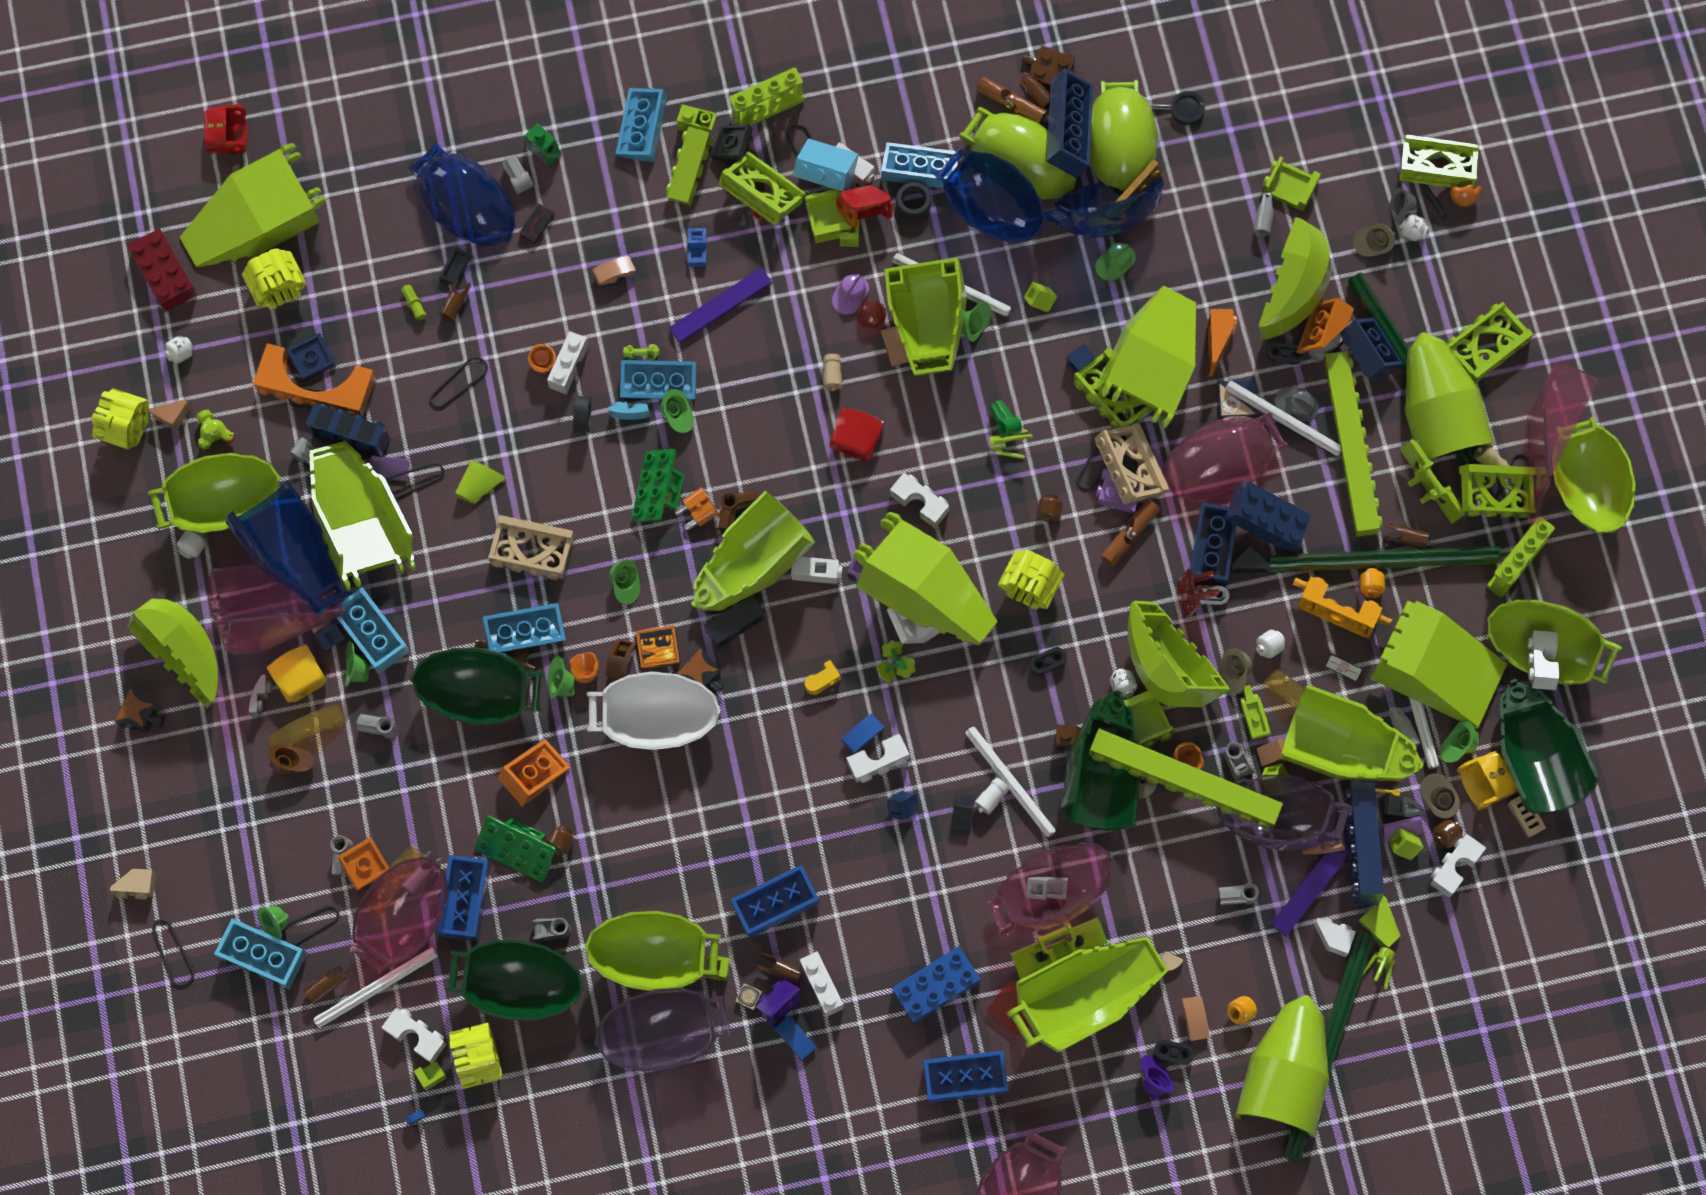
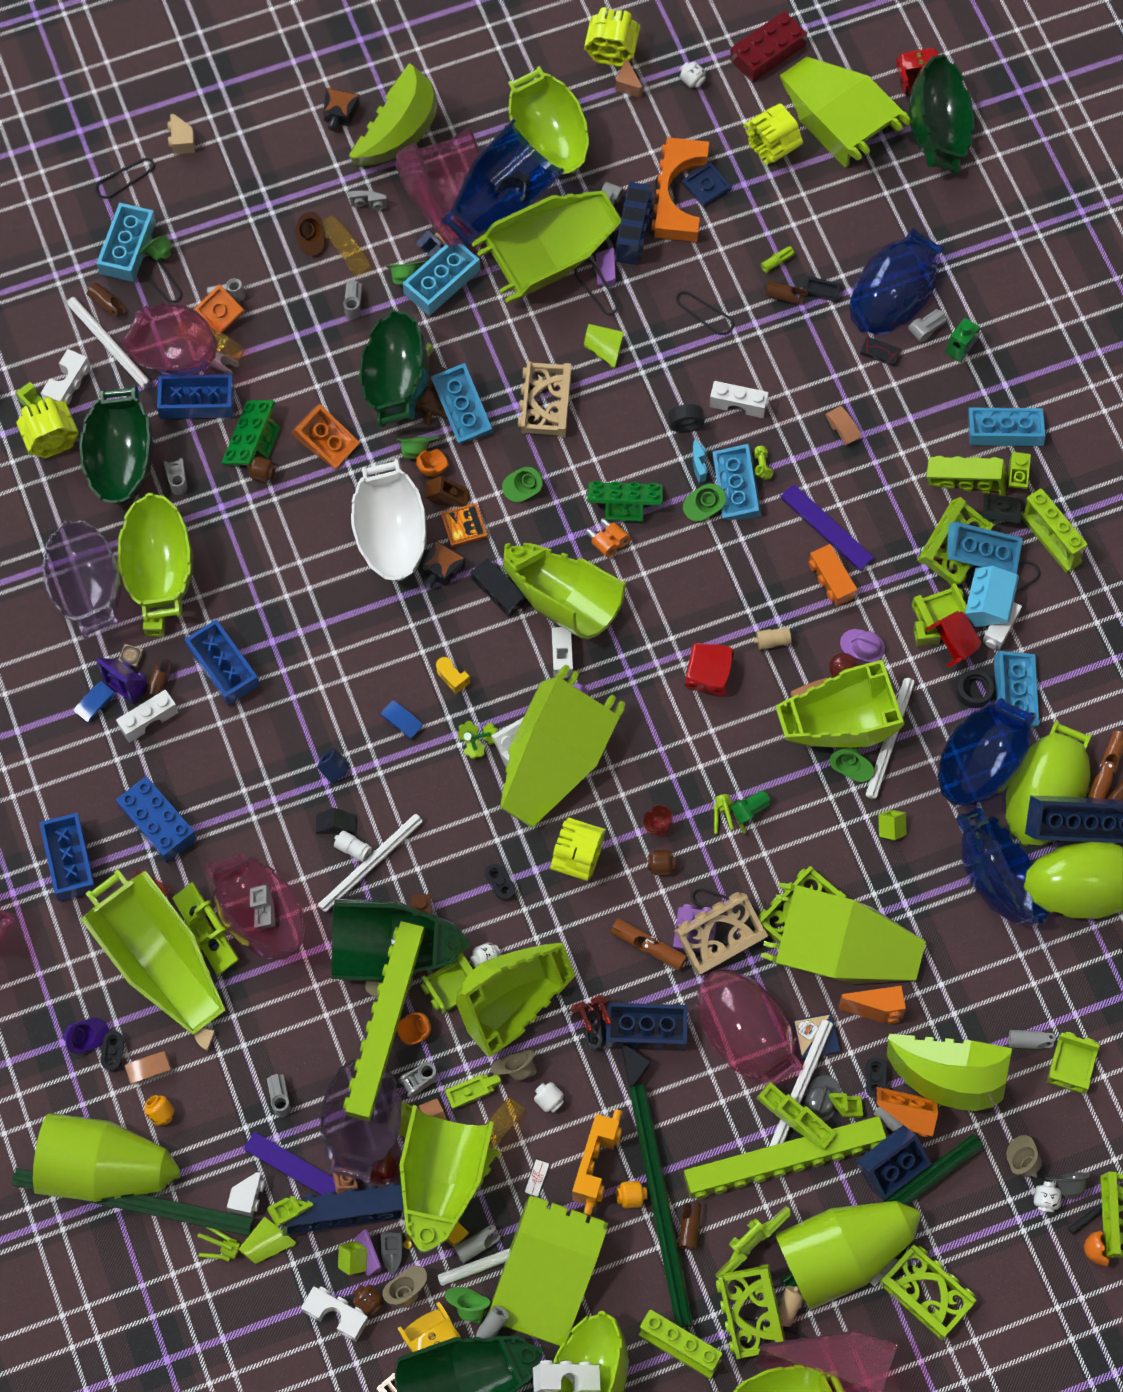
camera: 80 degrees right, 5 degrees down
white head [177,531,206,559] -> none
lime animal [196,410,235,450] -> none
yellow piece [267,644,327,703] -> none
orange hair [528,344,557,373] -> none
blue slope [687,228,707,267] -> none
reddish brown piece [716,490,758,533] -> none
white arch [846,734,909,783] -> none
white arch [890,473,949,528] -> none
dark blue panel [1066,344,1096,373] -> none
bright green piece [1095,243,1136,281] -> none
pearl gold plate [1104,159,1164,226] -> none
dark blue brick [1225,481,1311,553] -> none
none -> lime slope [267,1196,313,1227]
none -> light grey piece [476,1305,509,1338]
none -> black helmet [495,170,531,203]
none -> clear red hair [643,805,673,836]
none -> lime slope [756,1082,837,1149]
none -> orange brick [808,544,857,607]
none -> lime slope [829,1093,863,1118]
none -> dark green windscreen [909,54,975,175]
none -> dark azure slope [947,522,1023,574]

